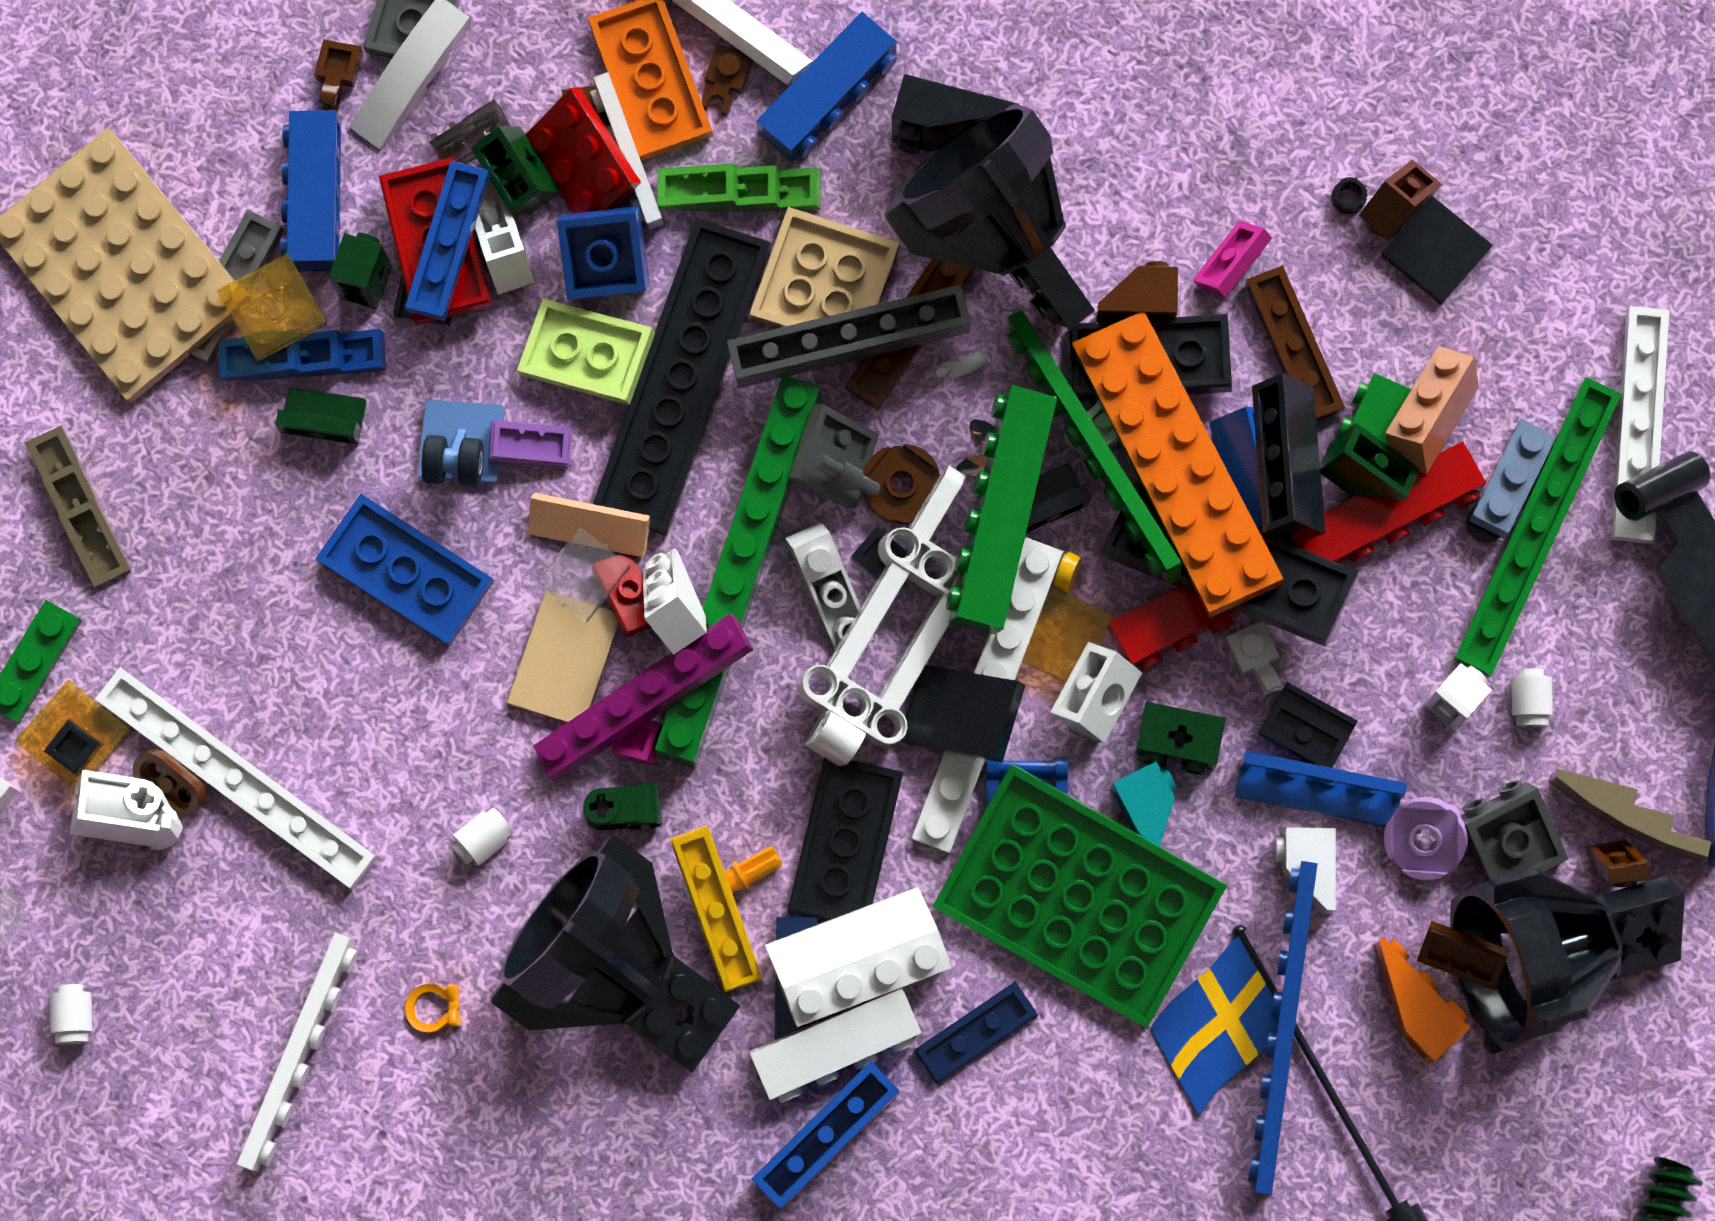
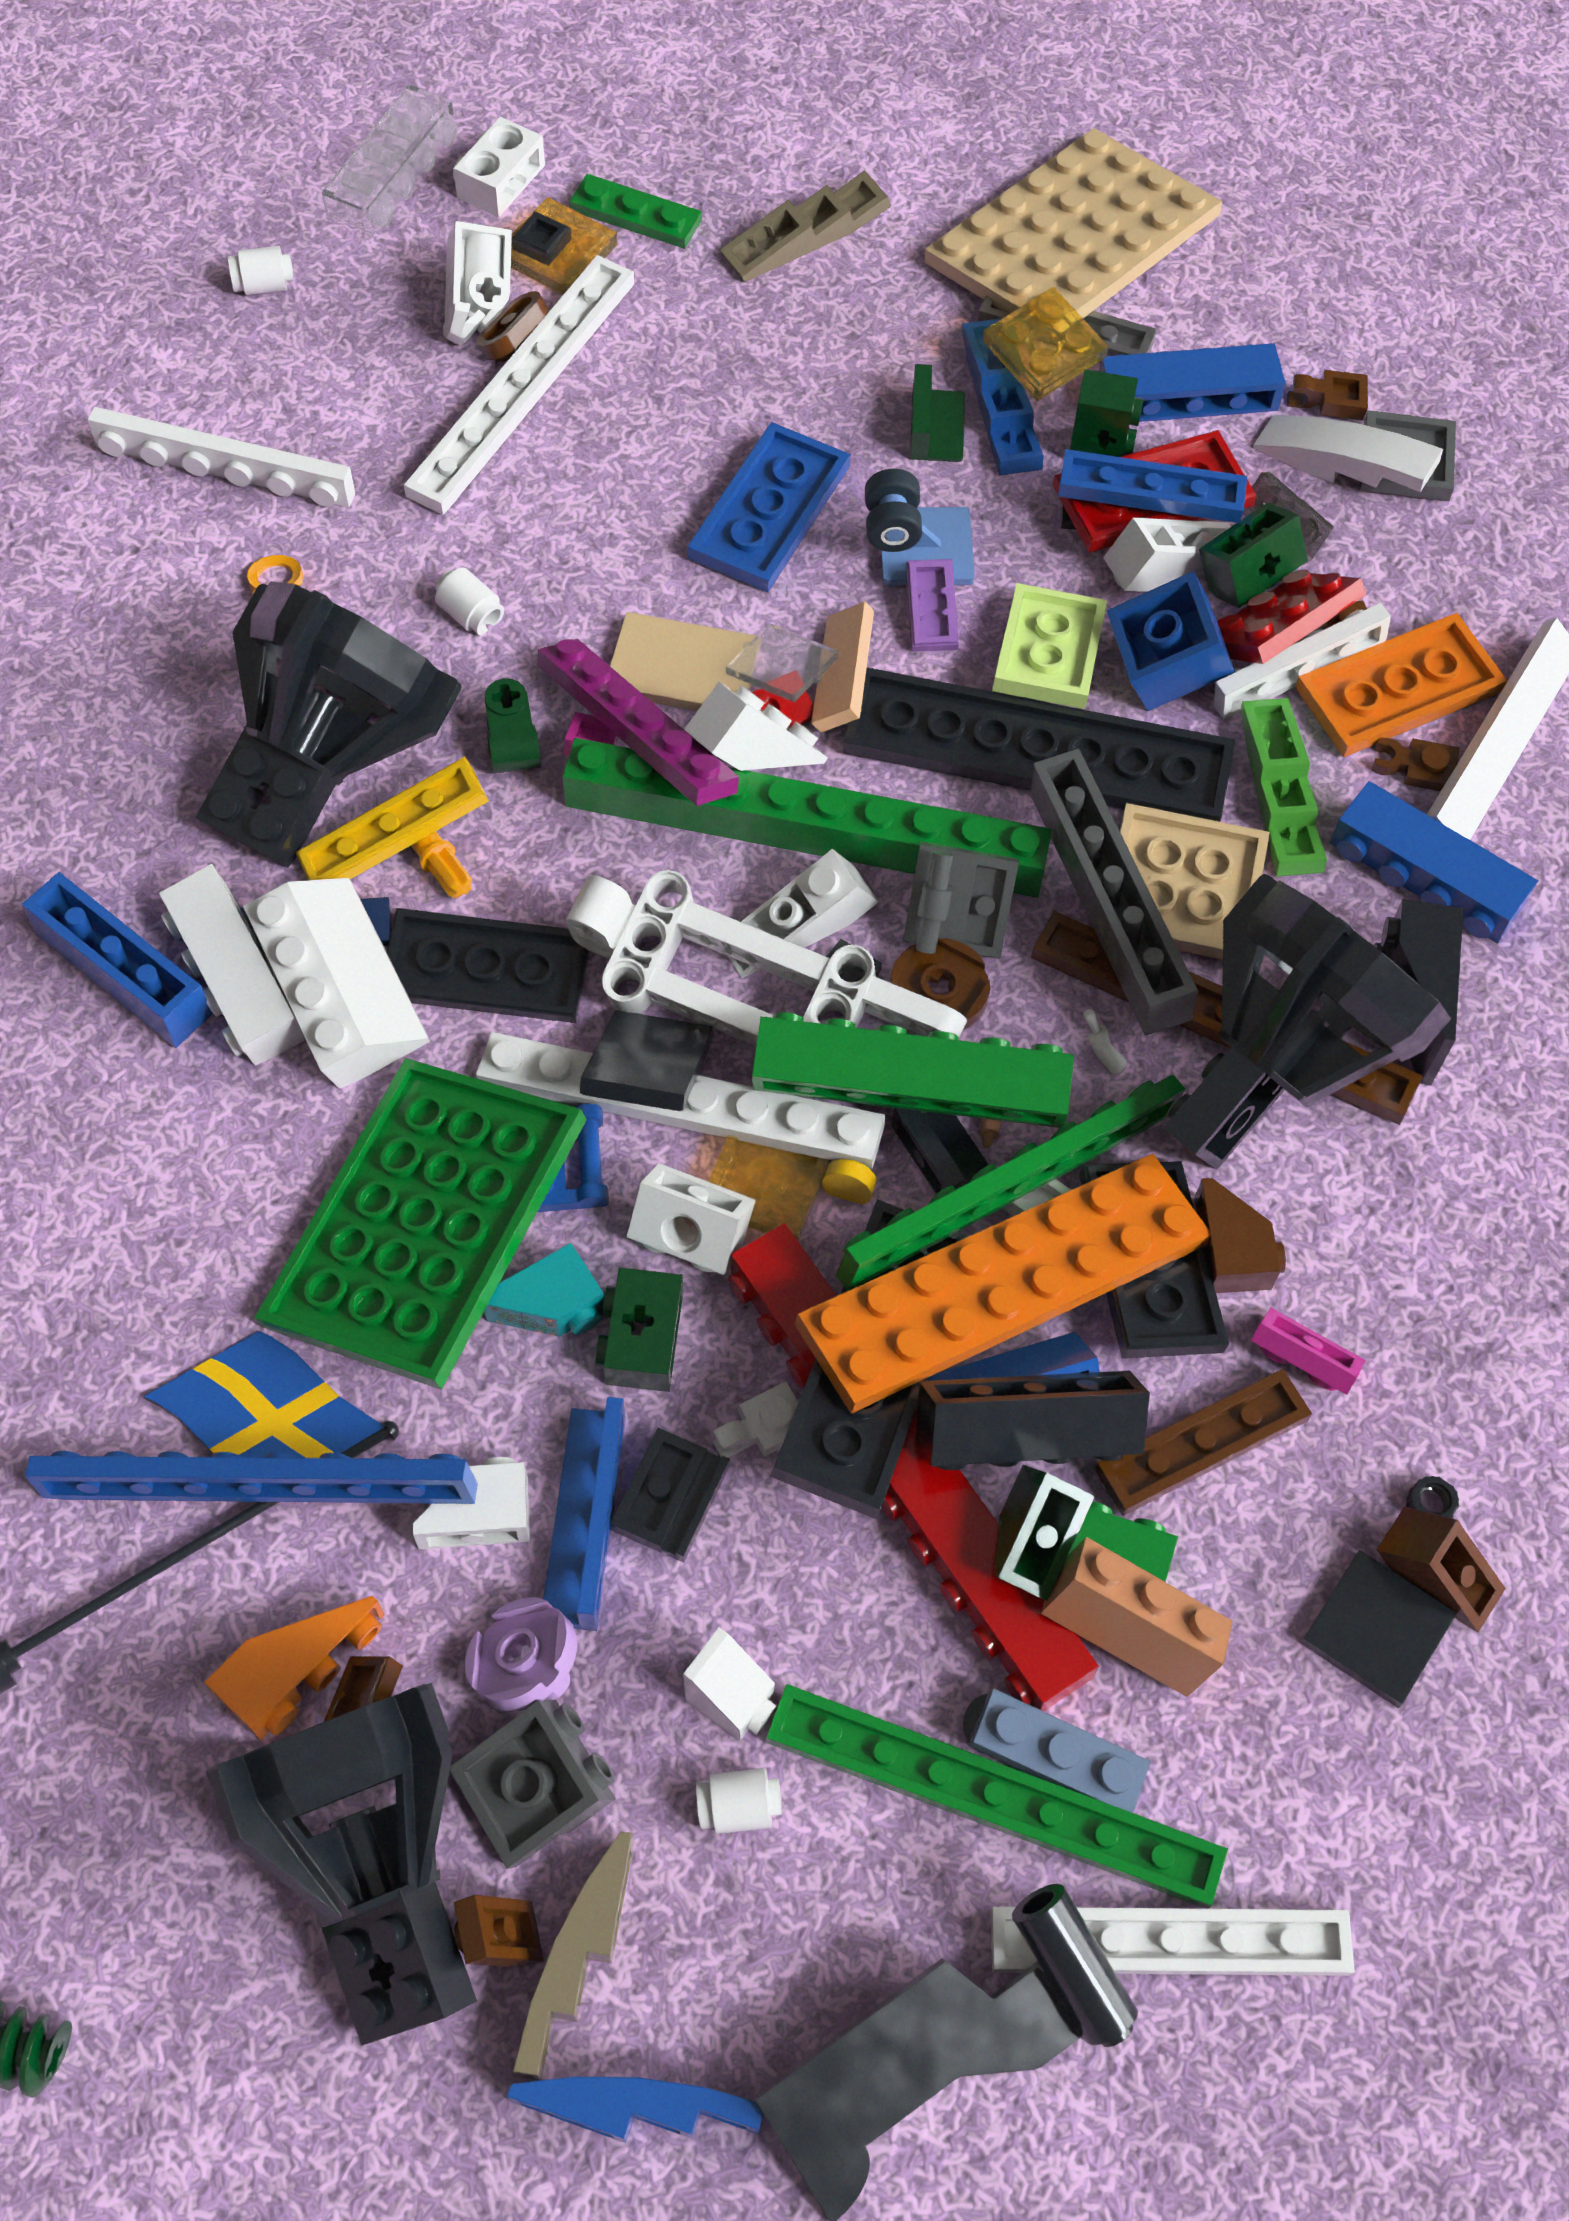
camera: 80 degrees right, 15 degrees down
dark blue tile [914,981,1039,1085] -> none

